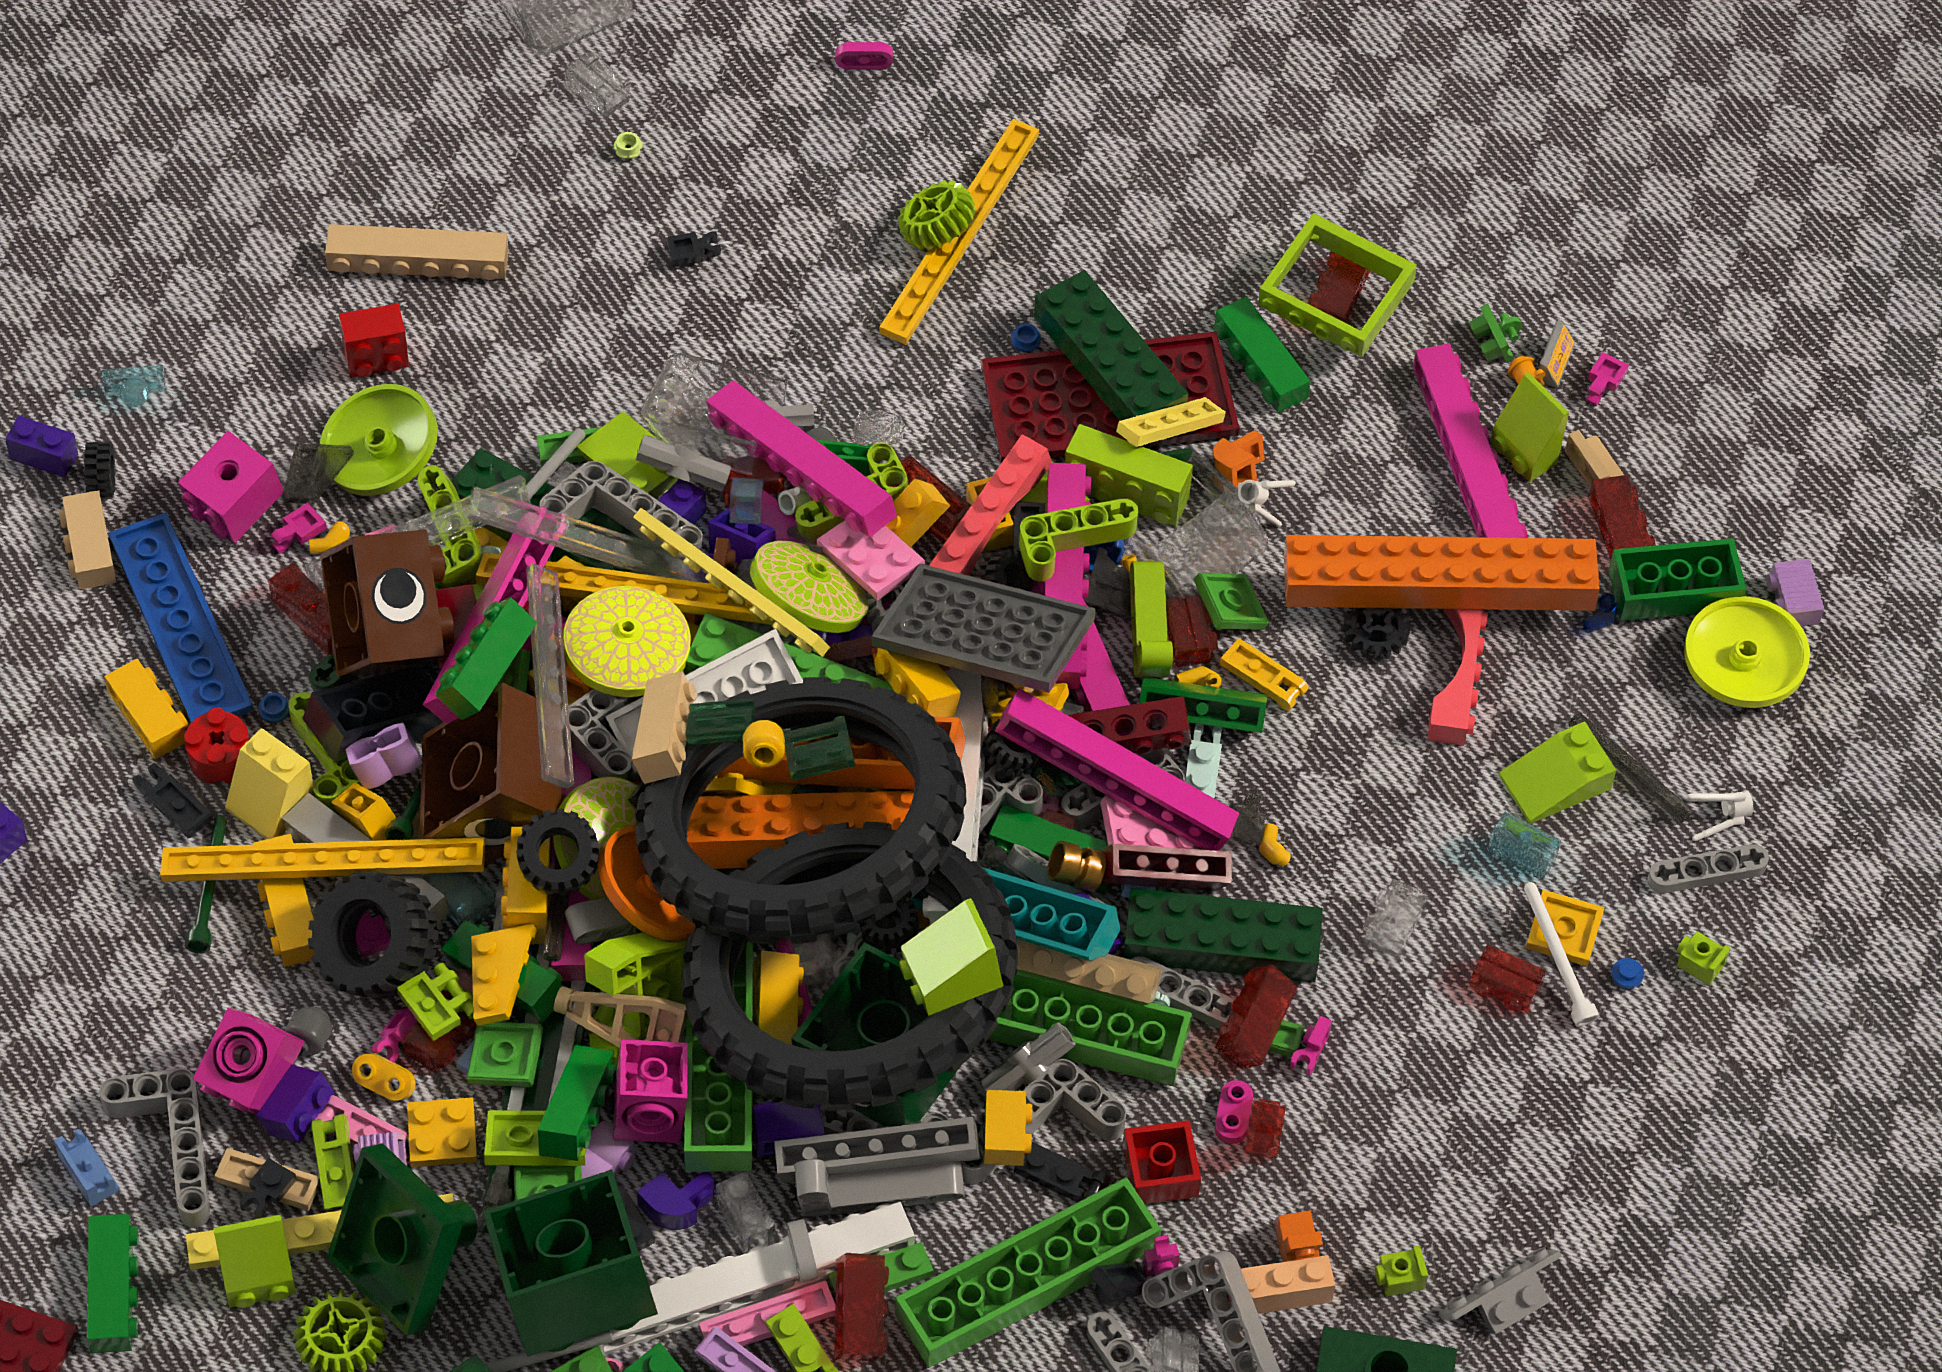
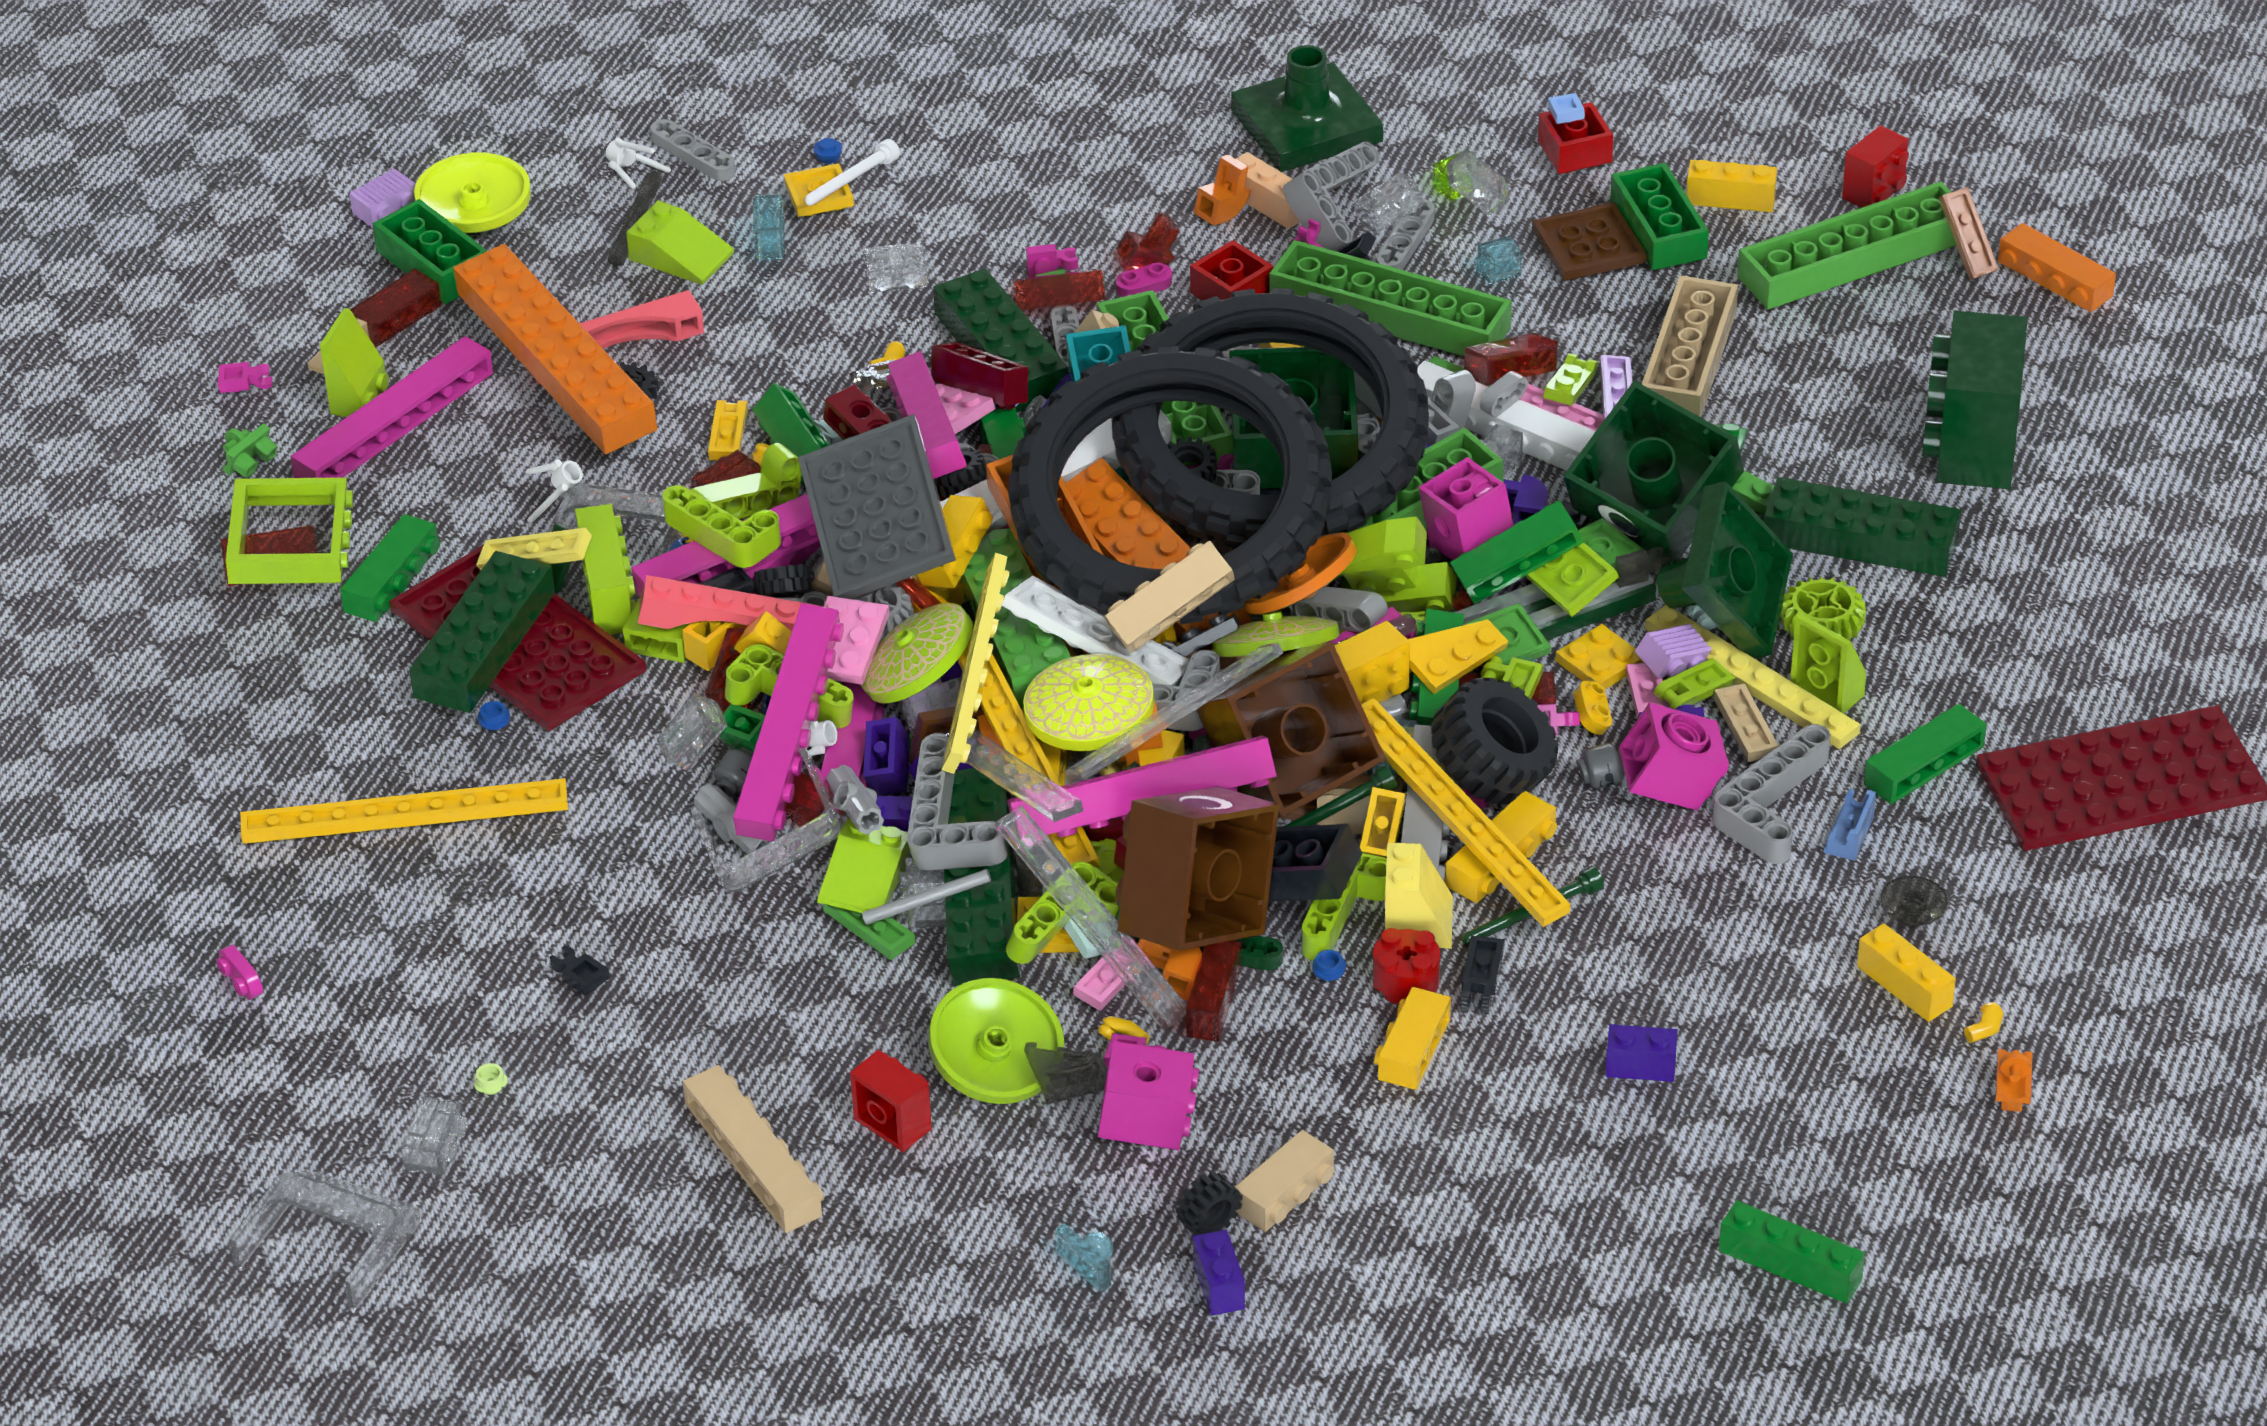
camera: 120 degrees left, 15 degrees down
blue plate [108,512,254,724] -> none
black plate [240,1158,297,1219] -> none
lavender brick [346,723,423,789] -> none
green brick [434,597,538,720] -> none
black tyre [516,809,599,896] -> none
tan plate [554,986,687,1048] -> none
clear green plate [686,698,755,745] -> none
clear light blue brick [729,478,764,524] -> none
yellow head [743,720,785,768] -> none
clear green plate [782,715,855,781] -> none
clear smoke hinge [787,526,823,554] -> none
lime gear [897,180,976,251] -> none
lime slope [899,898,1003,1016] -> none
pearl gold wheel [1047,841,1106,892] -> none
bright green tile [1193,573,1269,630] -> none
orange brick [1213,430,1265,494] -> none
lime brick [1375,1245,1428,1297] -> none
light grey bracket [1439,1247,1562,1334] -> none
clear red brick [1469,944,1547,1013] -> none
light orange brick [1508,356,1546,386] -> none
slope [1538,319,1574,388] -> none
lime brick [1677,931,1731,986] -> none

